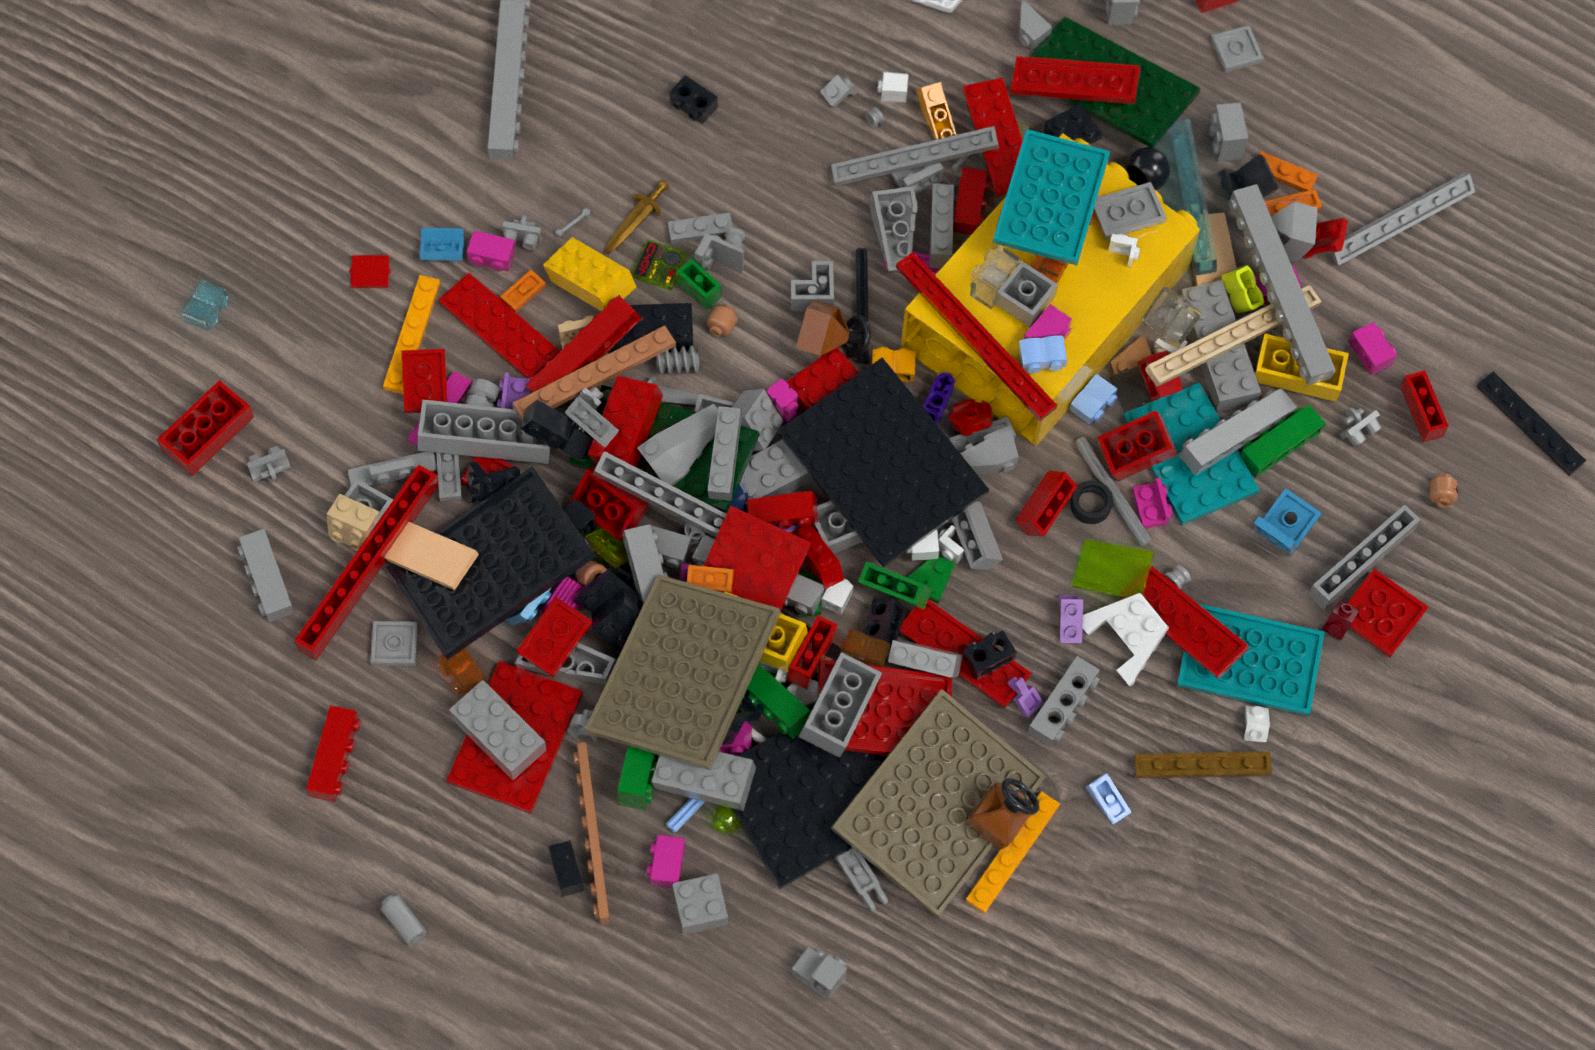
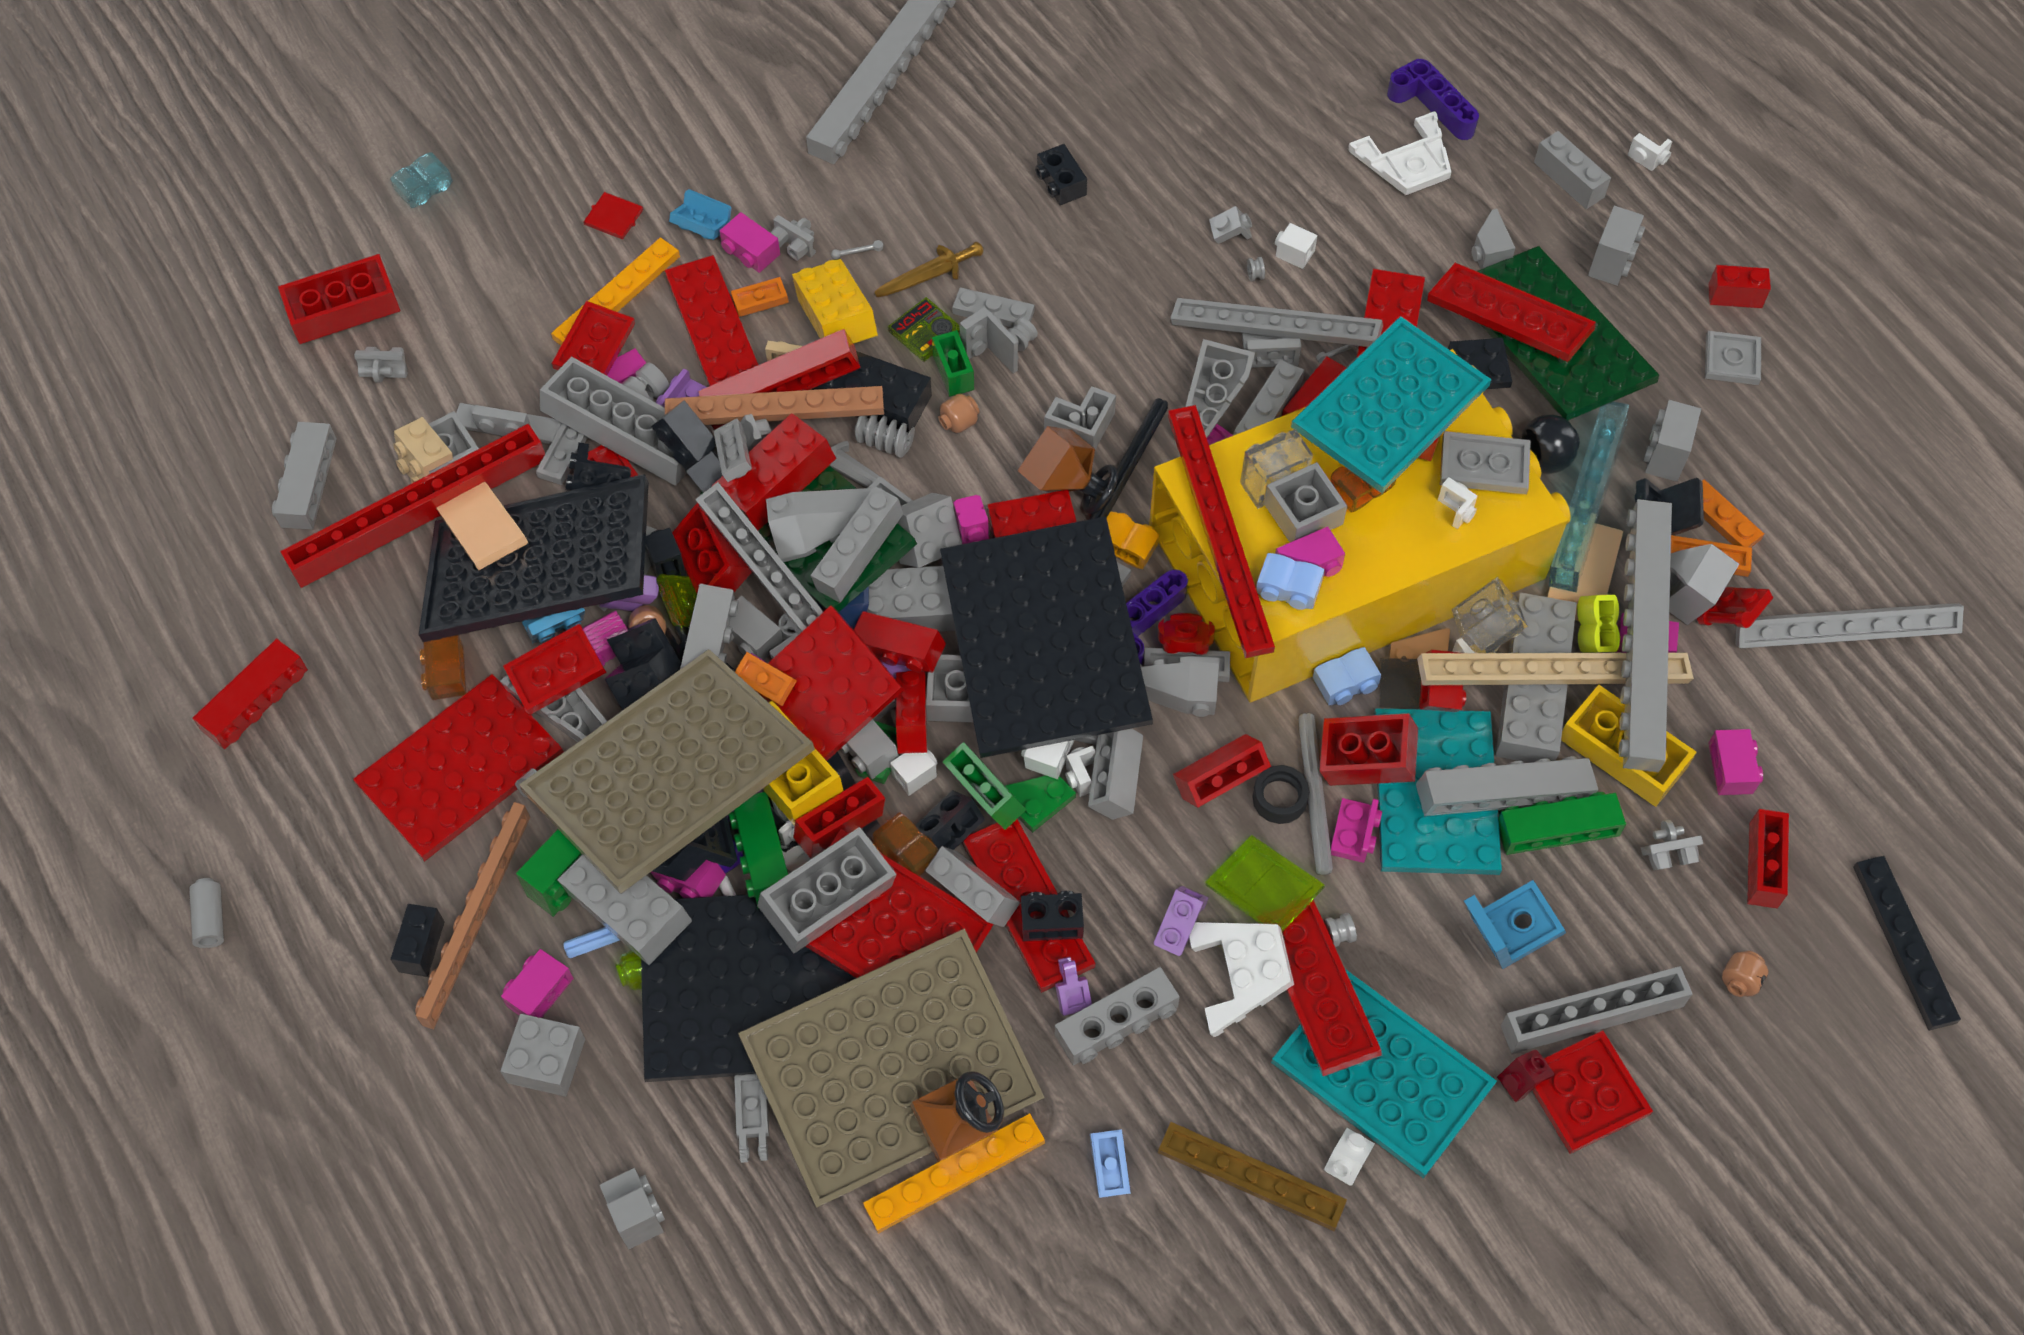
camera: 30 degrees right, 5 degrees down
light grey tile [370,621,418,666] -> none
light grey brick [449,680,546,780] -> none
light orange slope [916,82,956,140] -> none

